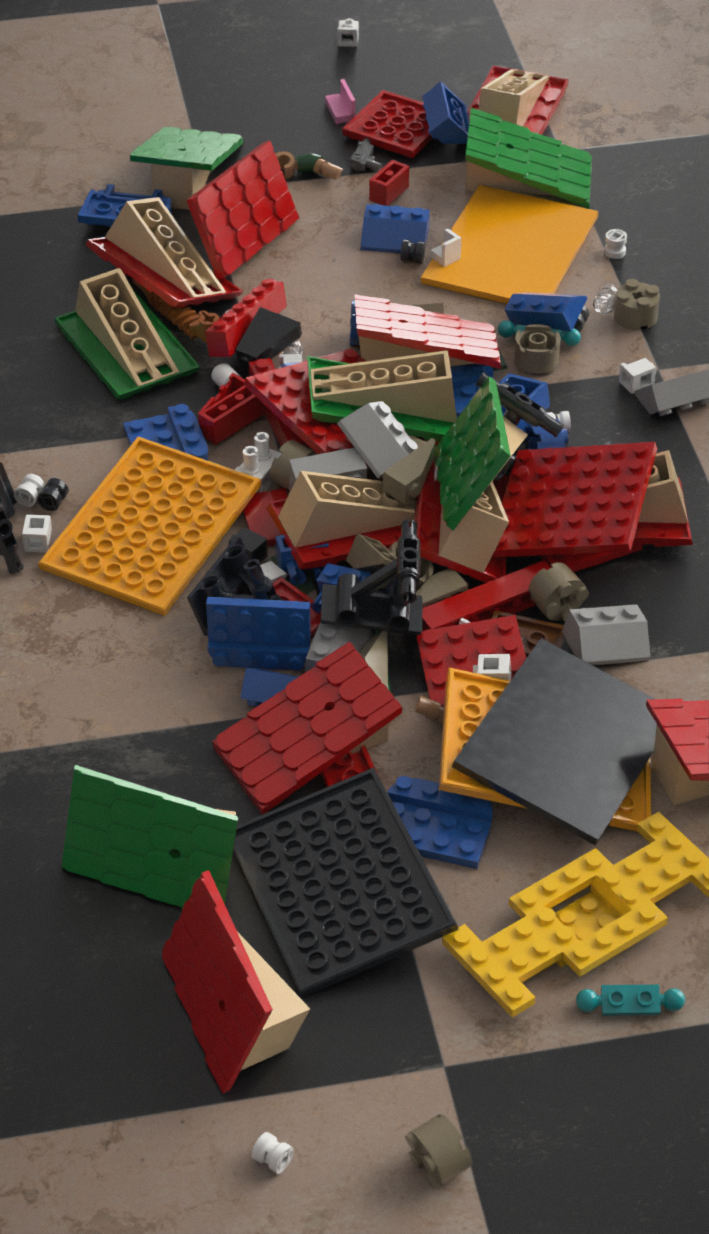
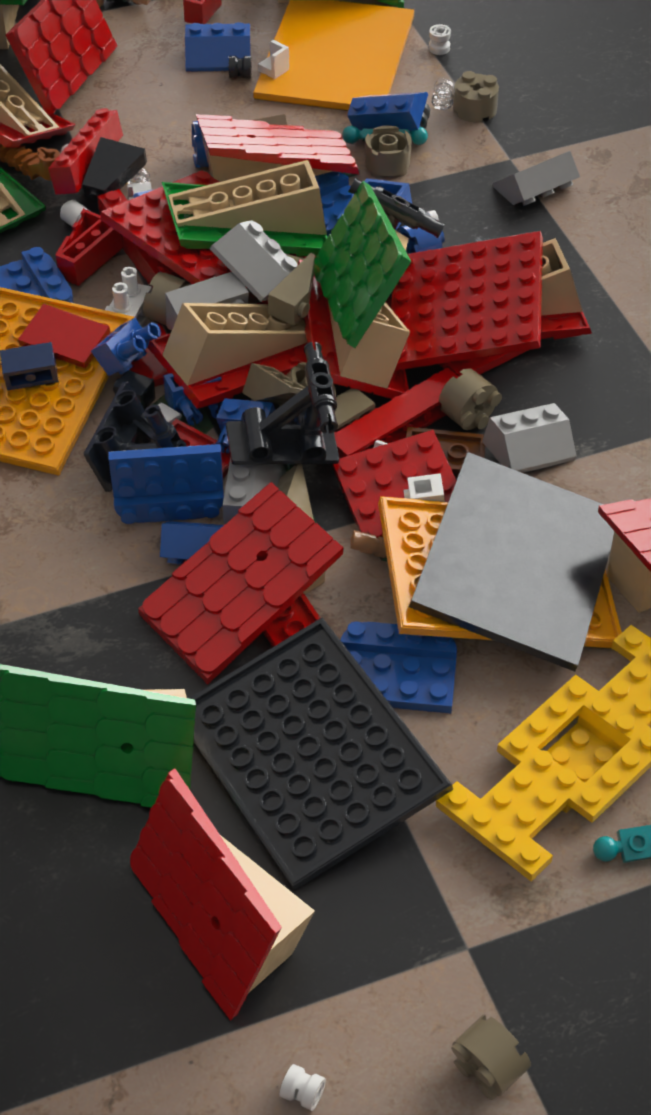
camera: 10 degrees left, 5 degrees up
white brick [619,358,656,394] -> none
none -> dark blue brick [0,342,59,391]
none -> red tile [18,304,110,369]
none -> blue brick [91,318,161,376]

